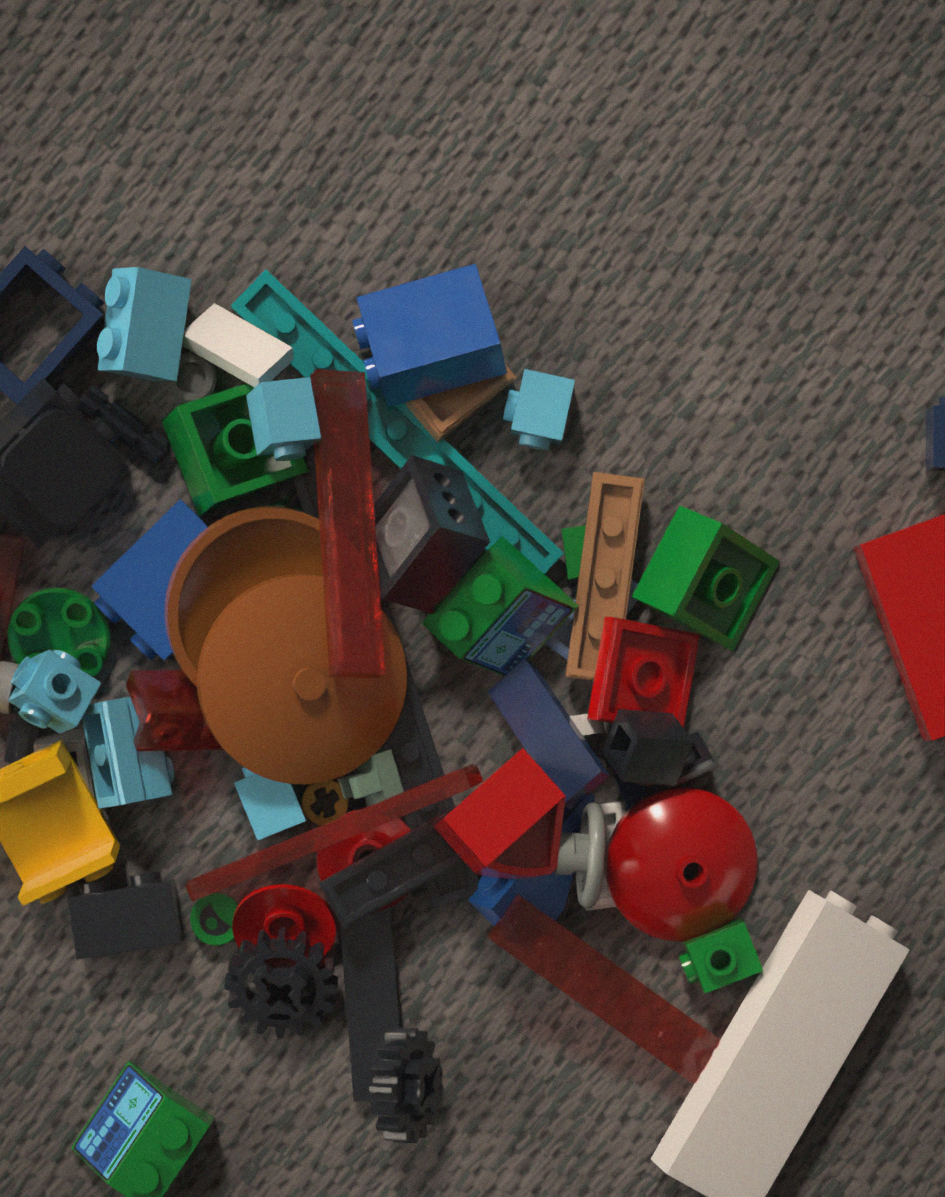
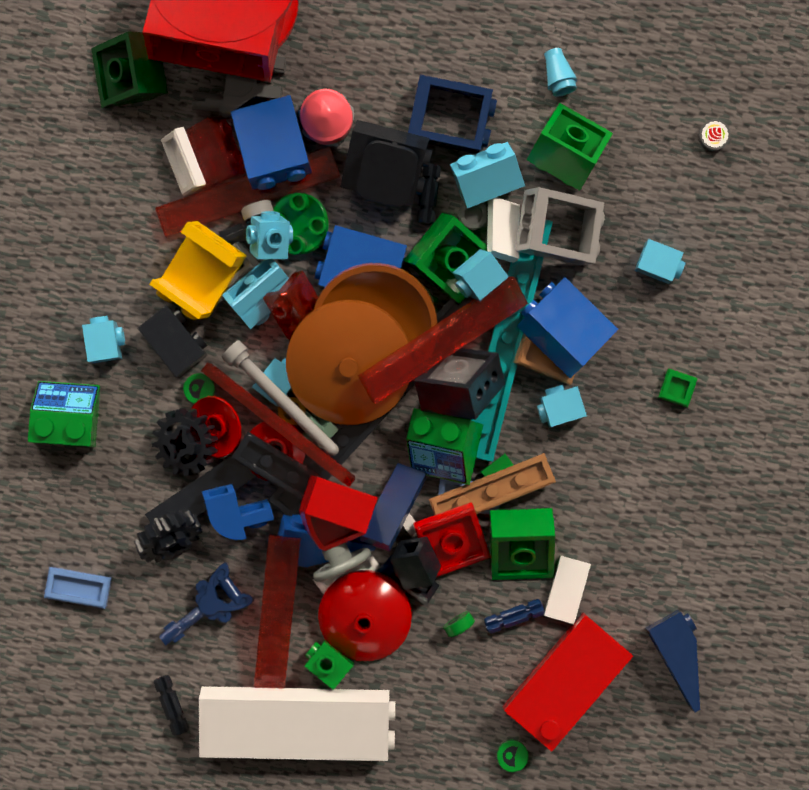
camera: 65 degrees right, 0 degrees up
none -> medium azure brick [82,316,125,364]
none -> dark blue piece [159,562,255,646]
none -> blue brick [202,484,274,540]
none -> light grey piece [222,340,339,456]
none -> green tile [443,611,475,638]
none -> dark blue axle [484,599,545,634]
none -> light grey window [516,187,605,266]
none -> green slope [527,103,613,191]
none -> medium azure cone [544,48,578,97]
none -> white tile [544,555,591,624]
none -> medium azure brick [634,239,685,284]
none -> green tile [658,368,698,408]

